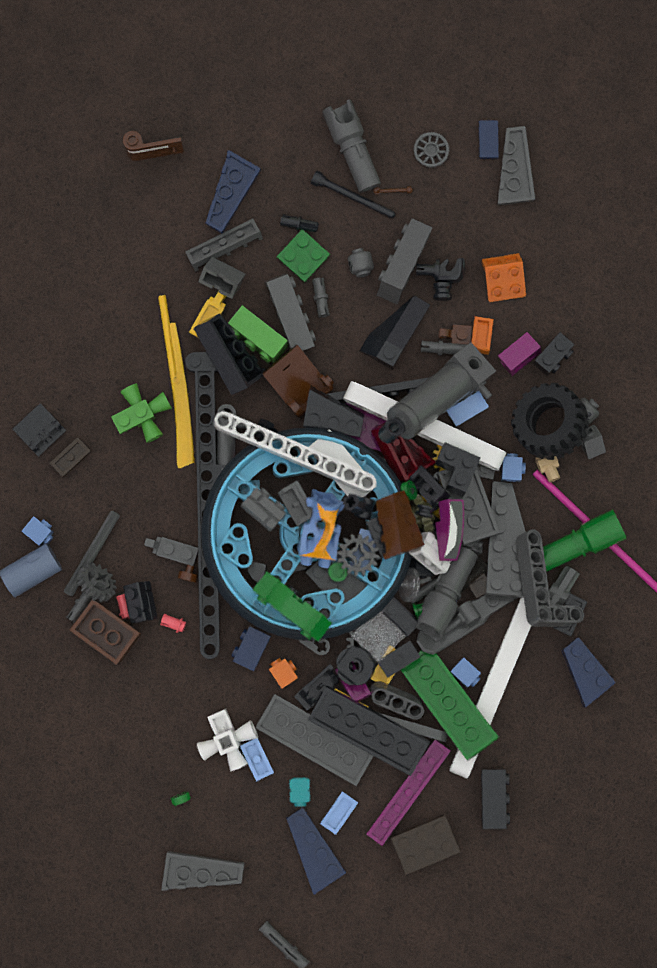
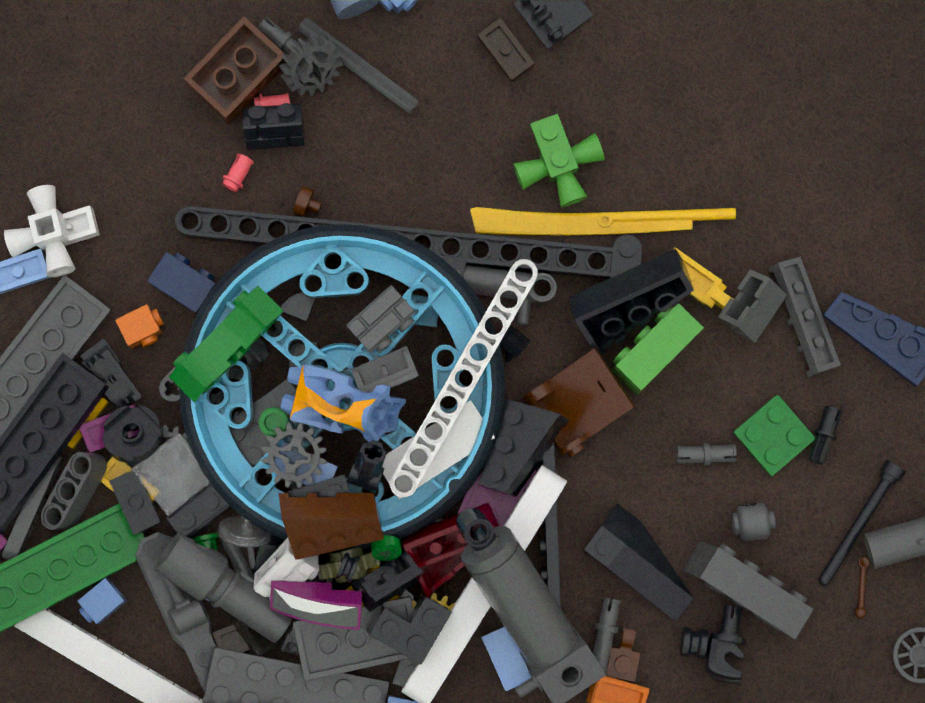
camera: 95 degrees right, 0 degrees up
dark grey hinge [144,536,198,566] -> none
dark grey wedge [264,273,316,351] -> none

